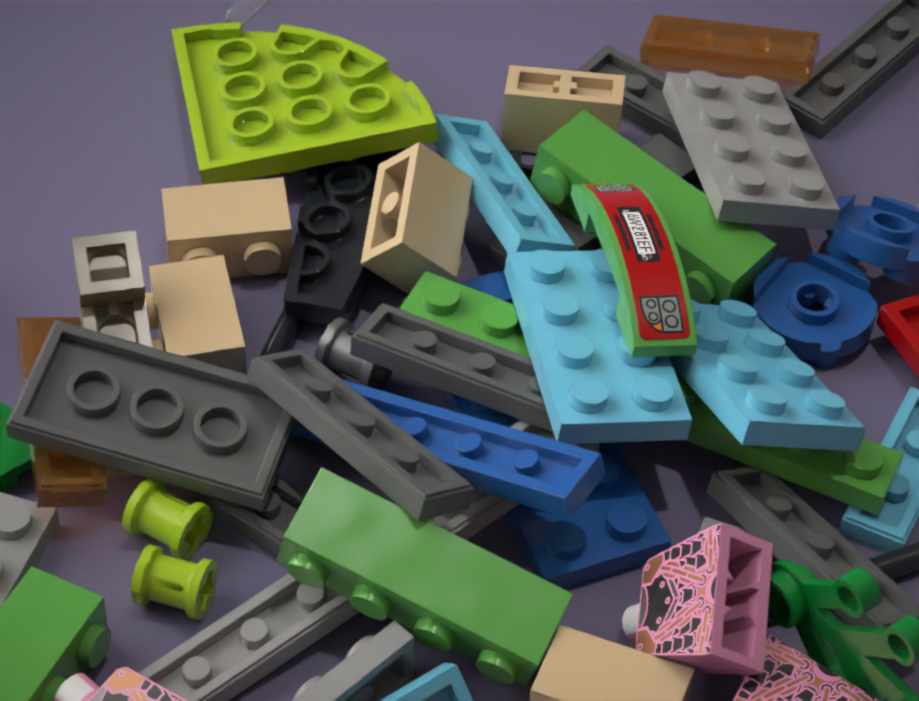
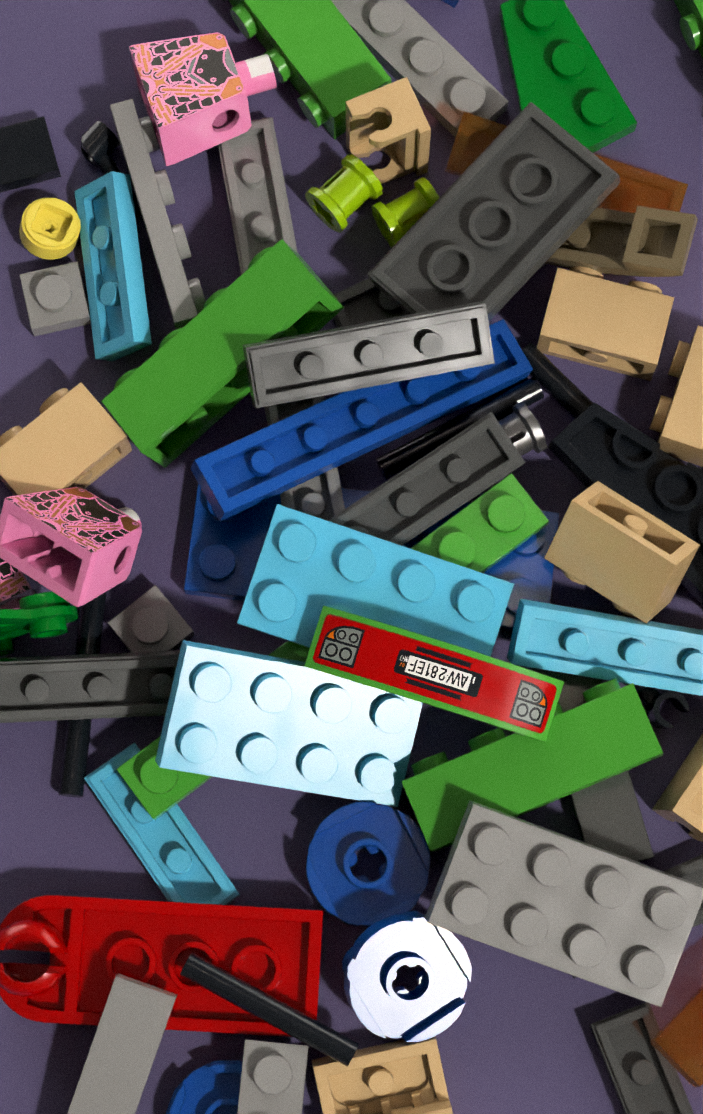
camera: 120 degrees right, 30 degrees up
none -> tan hinge [346,77,431,184]

